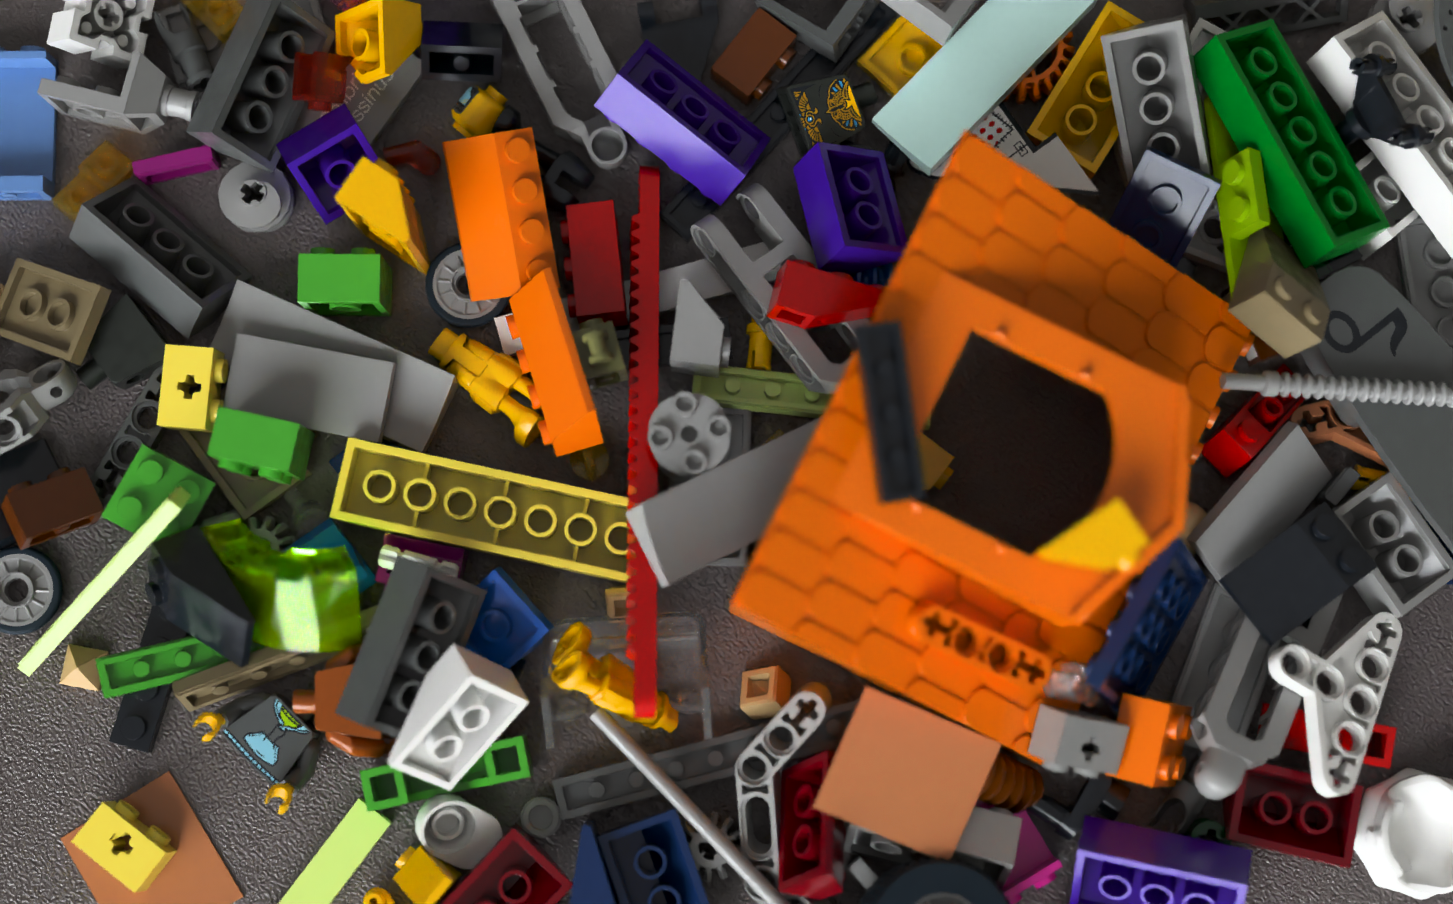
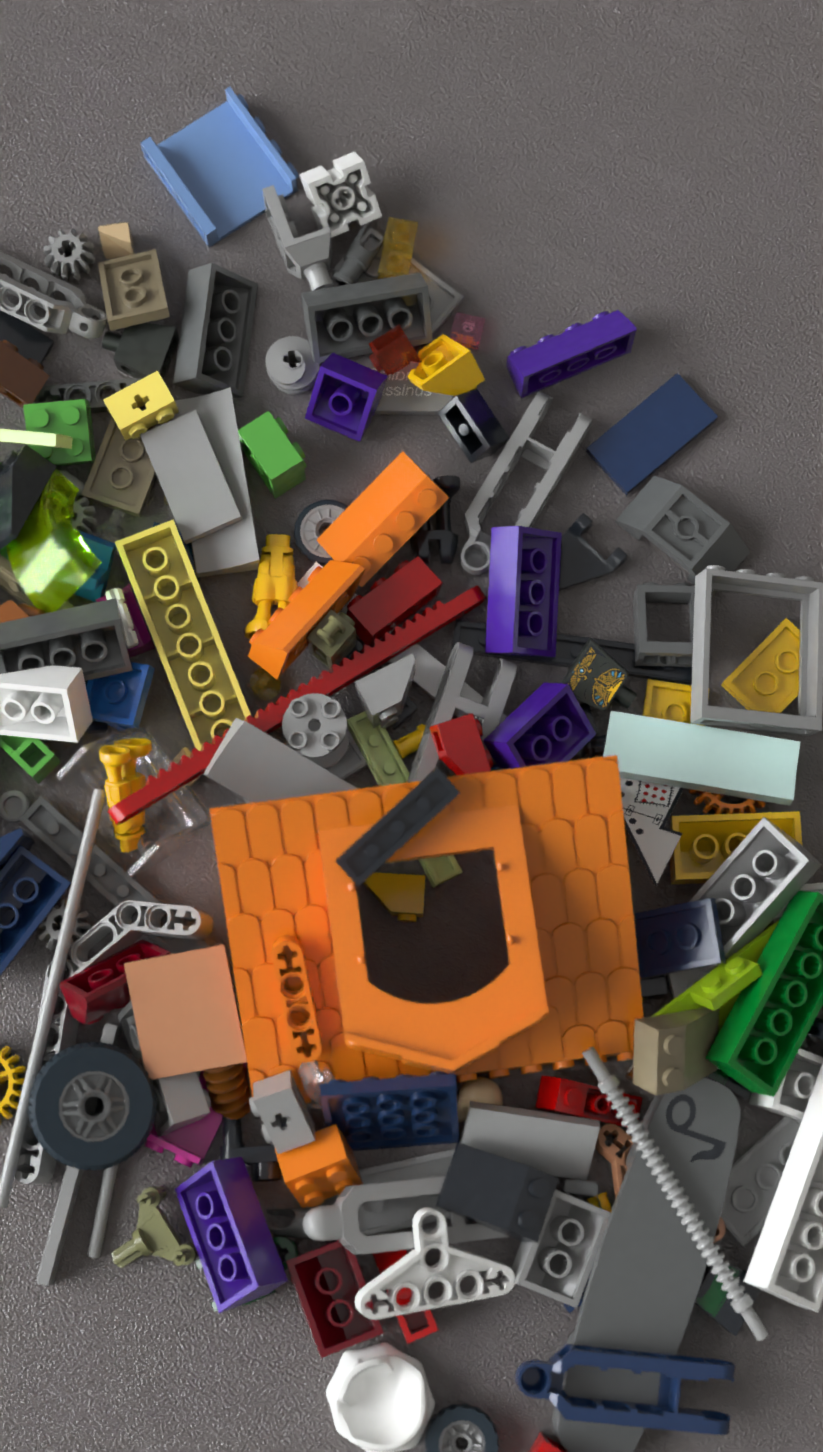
camera: 60 degrees right, 5 degrees down
clear yellow slope [52,140,134,222] -> none
magenta tile [132,145,222,185] -> none
bright green brick [207,406,315,485] -> none
yellow slope [334,156,430,275] -> none
clear red arm [383,140,441,176] -> none
yellow head [451,84,508,138] -> none
reddish brown brick [710,7,797,107] -> none
tan slope [739,665,791,720] -> none
yellow slope [1037,498,1150,572] -> none

